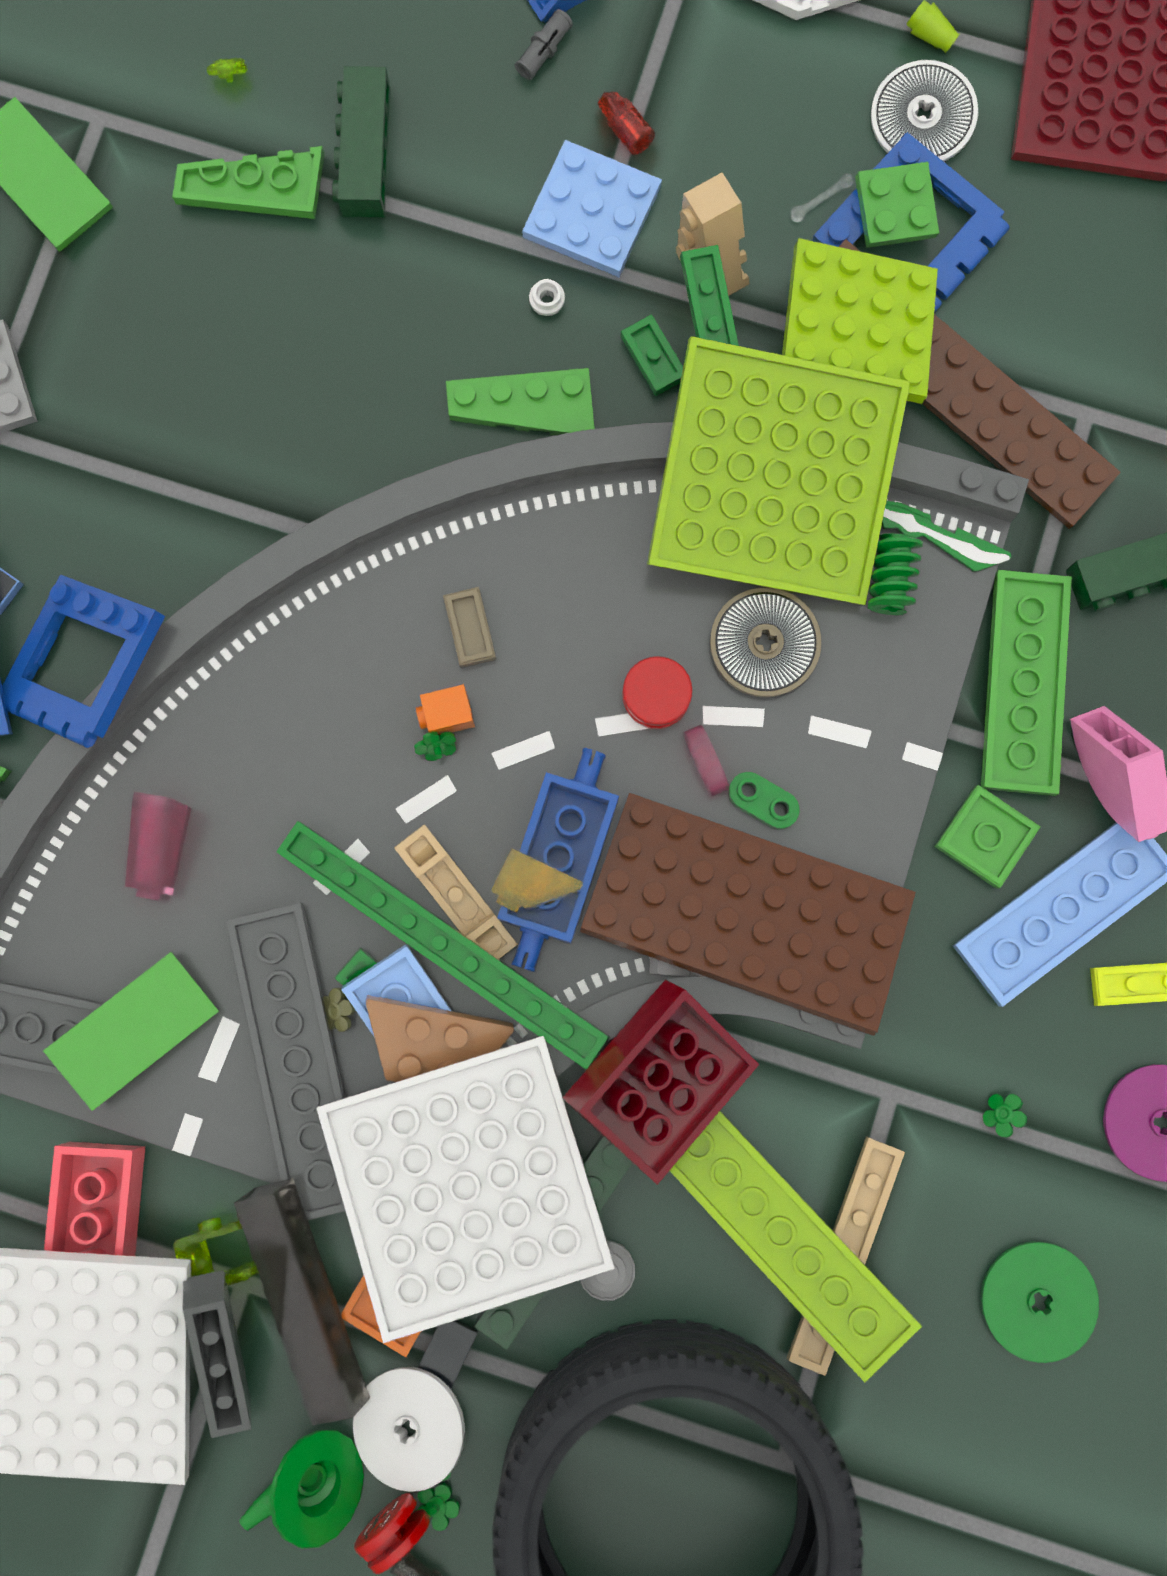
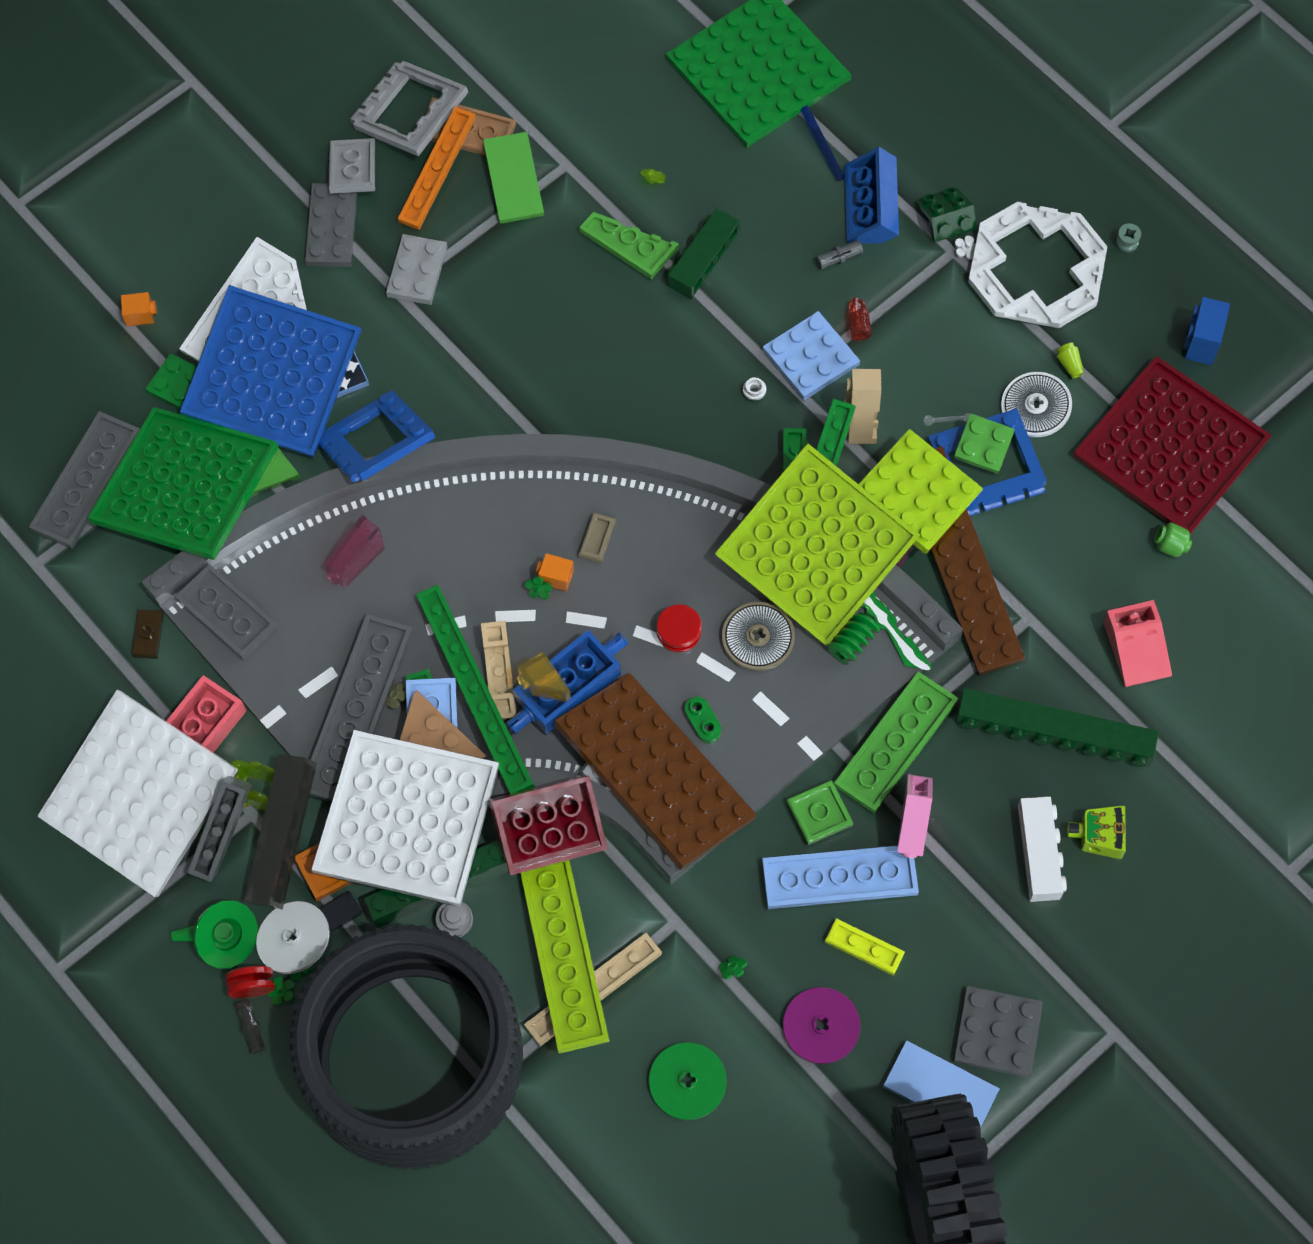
camera: 30 degrees right, 15 degrees down
bright green tile [43,951,219,1111] -> none
bright green wing [446,368,595,436] -> none
clear pink beam [683,725,729,796] -> none

